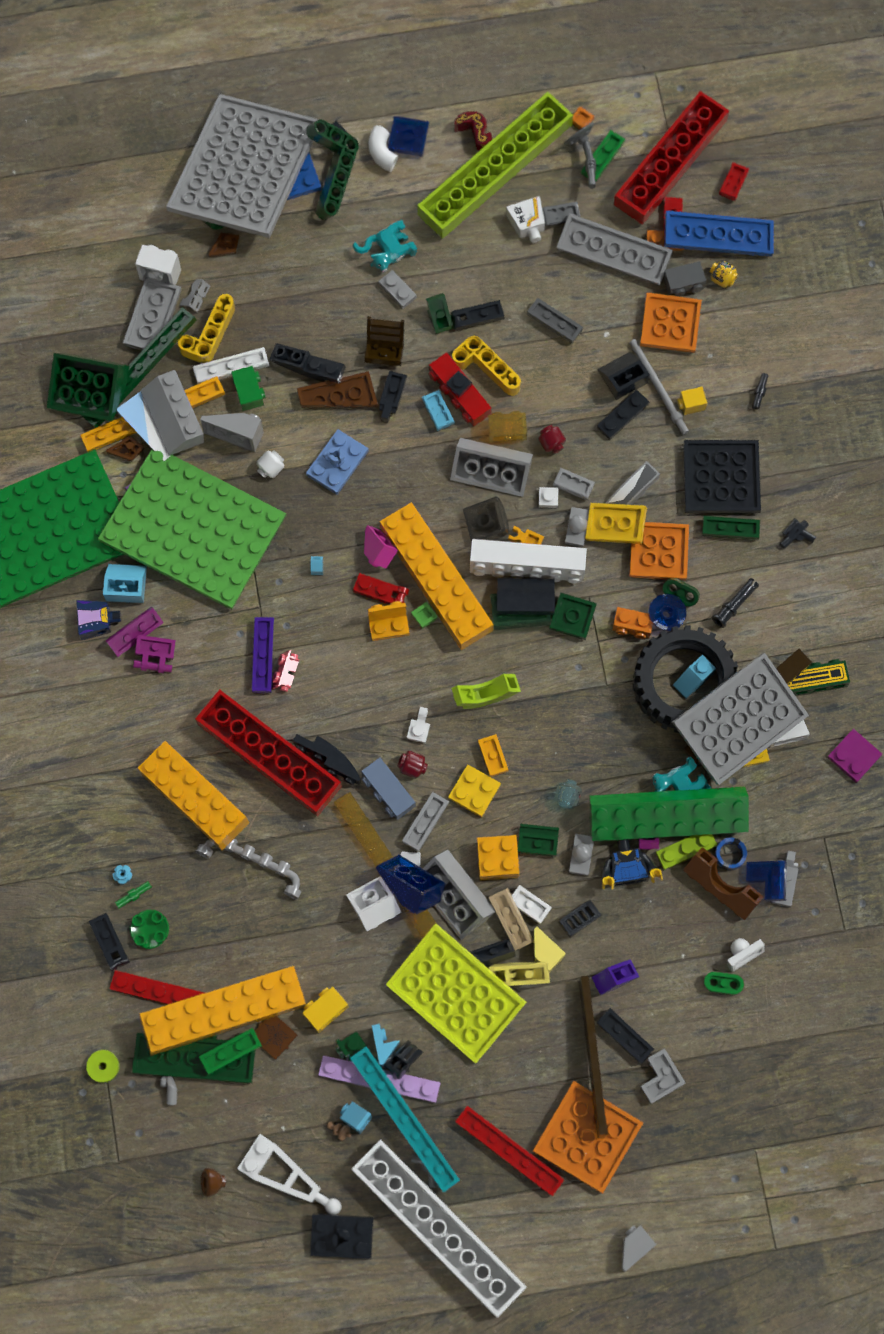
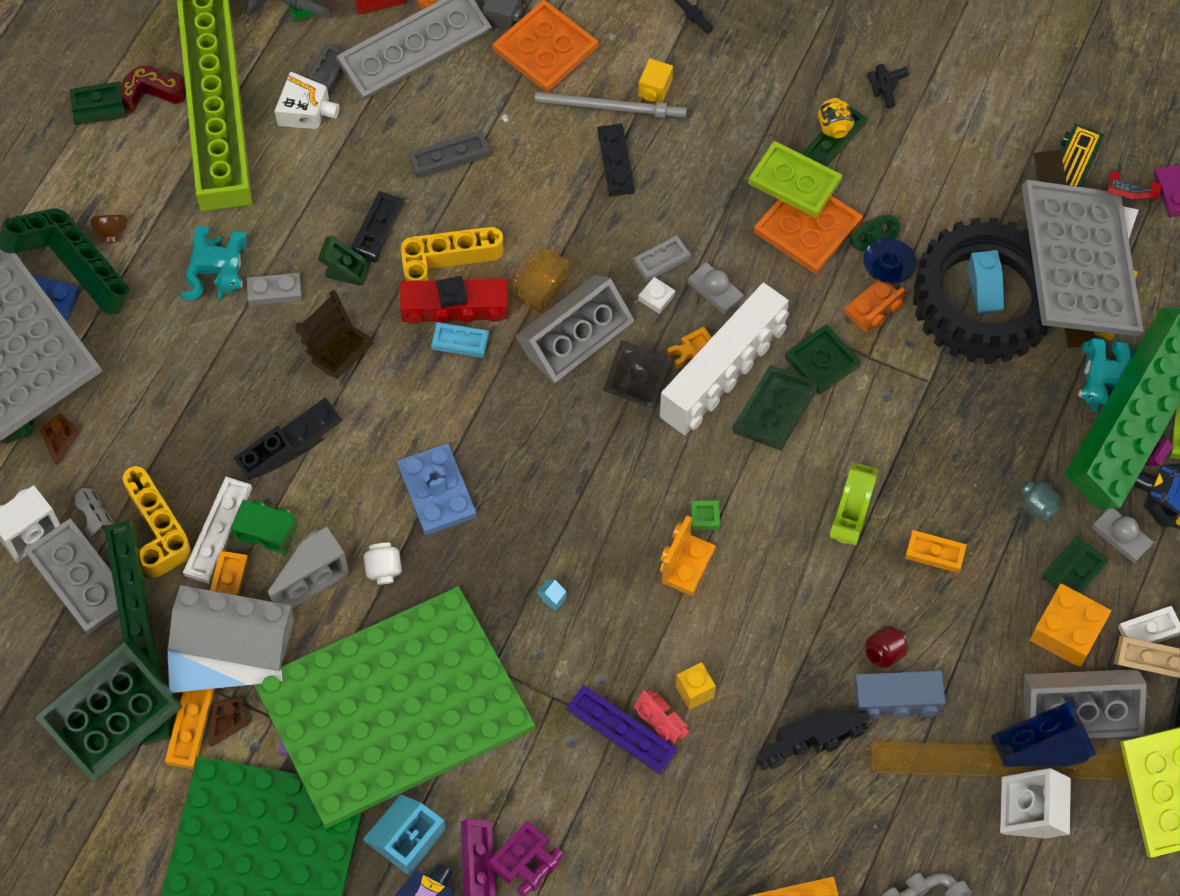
camera: 55 degrees left, 10 degrees down
red brick [195,689,342,817] -> none
reddish brown wing [297,371,378,408] -> none
red plate [353,573,409,605] -> none
dark pink slope [364,525,398,568] -> none
white cylinder [368,125,398,172] -> none
black hinge [379,371,407,423] -> none
light orange brick [380,502,494,650] -> none
clear blue plate [388,116,429,157] -> none
white sticker [401,852,421,867] -> none
light grey plate [402,792,449,852] -> none
white plate [407,707,430,744] -> none
yellow plate [448,764,501,818] -> none
black tile [497,578,555,615] -> none
dark red head [538,425,566,454] -> none
yellow plate [585,503,647,544] -> none
black slope [597,352,650,400] -> none
slope [605,461,660,505] -> none
black plate [683,440,761,513] -> none
black pin [711,578,759,628] -> none
none -> dark green plate [70,81,126,125]
none -> reddish brown brick [90,215,128,243]
none -> yellow brick [675,662,716,710]
none -> lime plate [748,141,842,218]
none -> yellow head [818,98,854,138]
none -> red flag [1106,170,1162,200]

